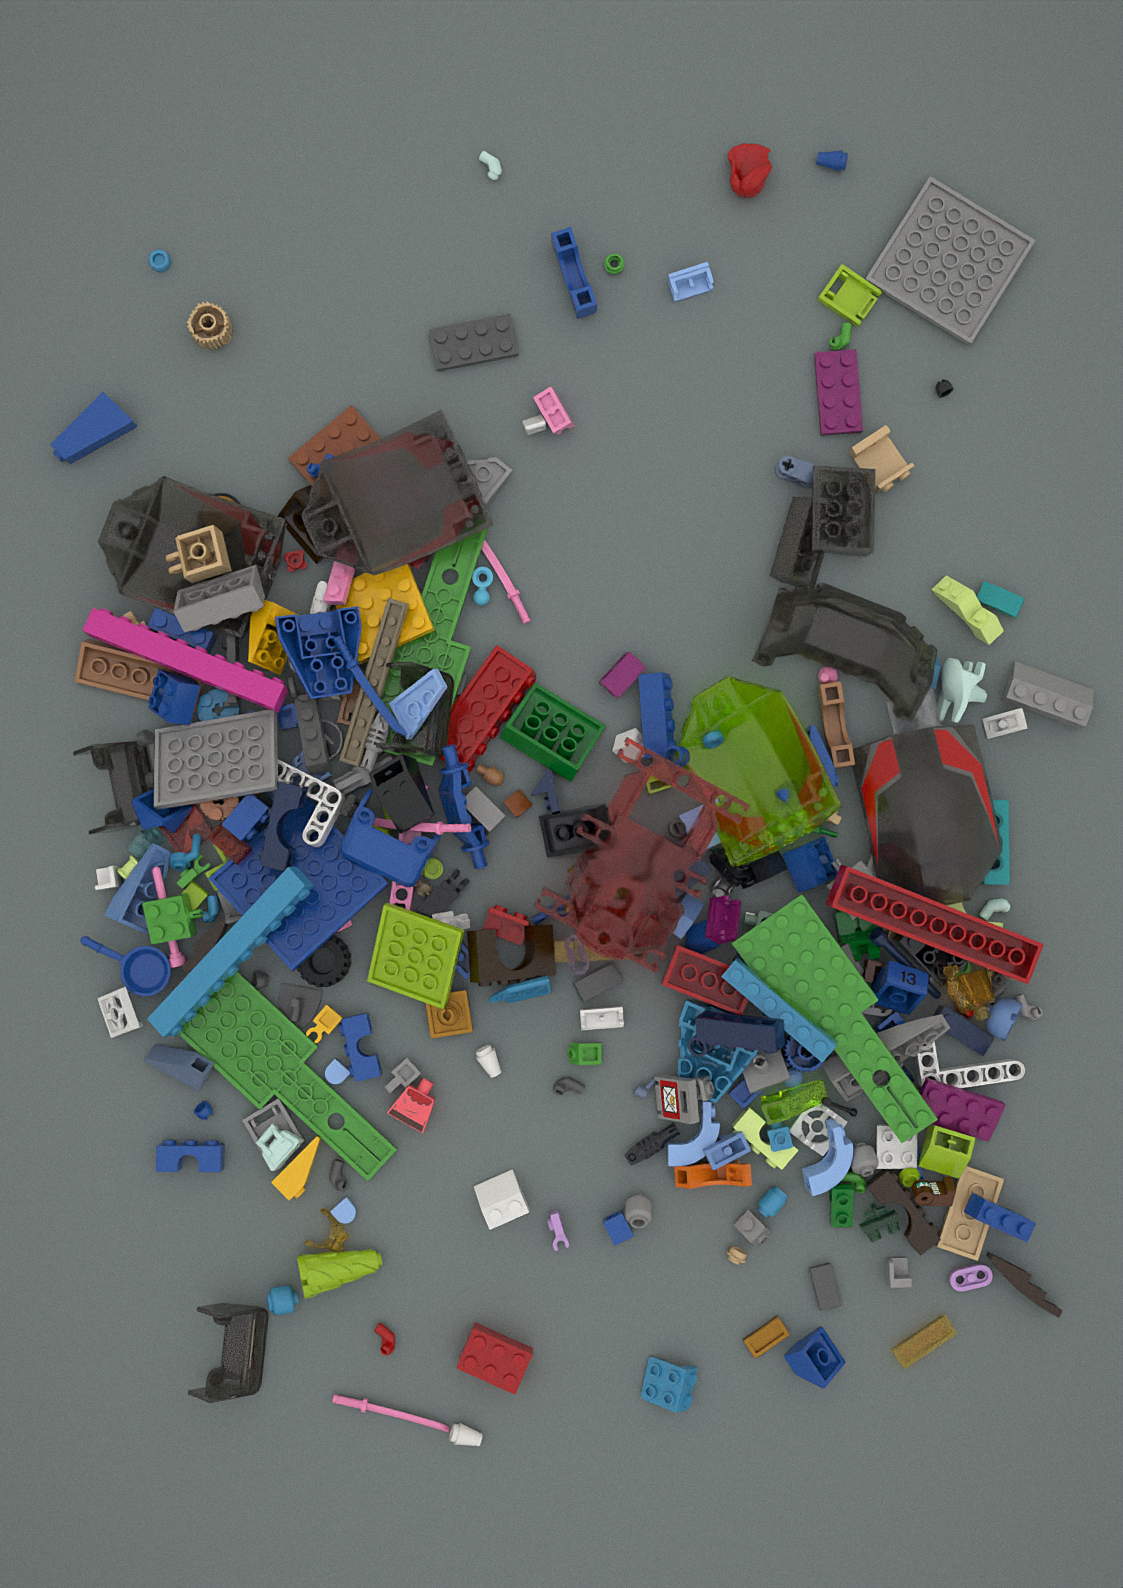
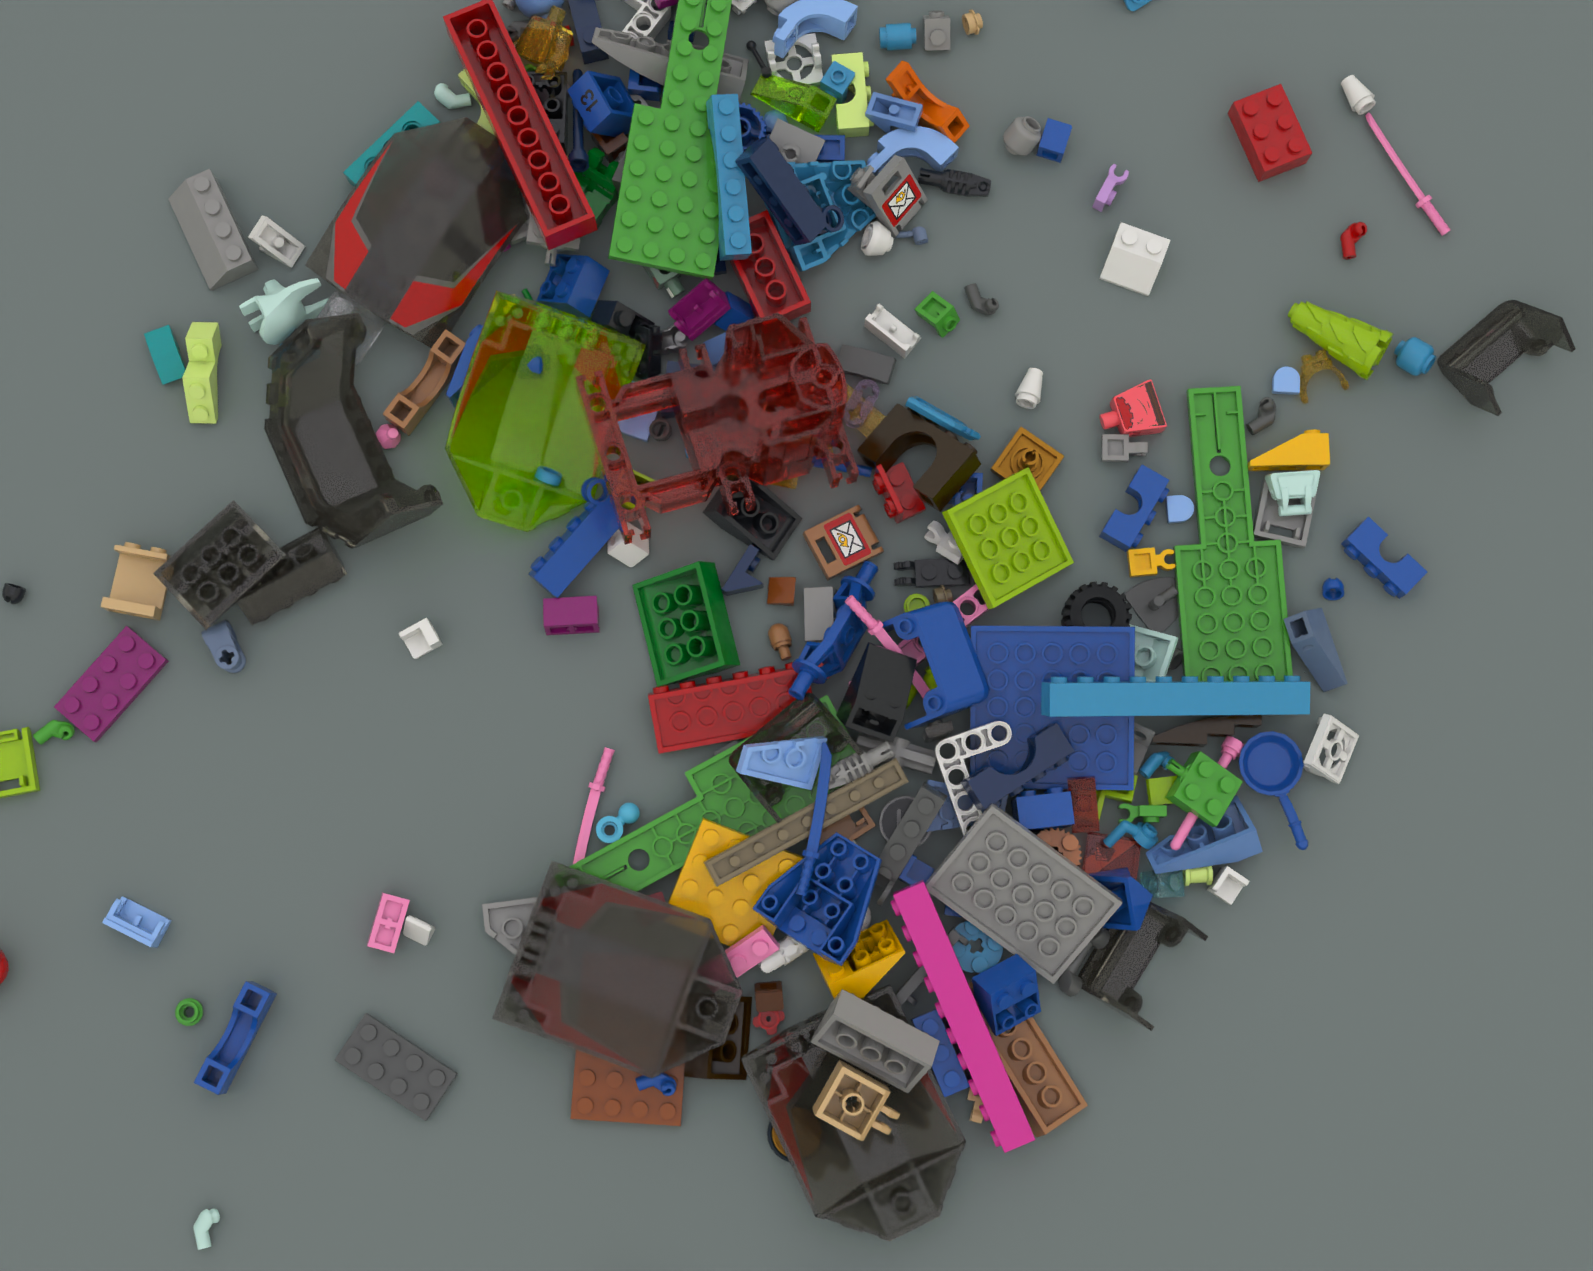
camera: 135 degrees left, 5 degrees down
none -> white panel [398,618,443,659]
none -> reddish brown slope [755,981,784,1012]
none -> container [803,505,884,581]
none -> white cone [861,221,894,256]
none -> light aqua slope [1129,624,1179,681]

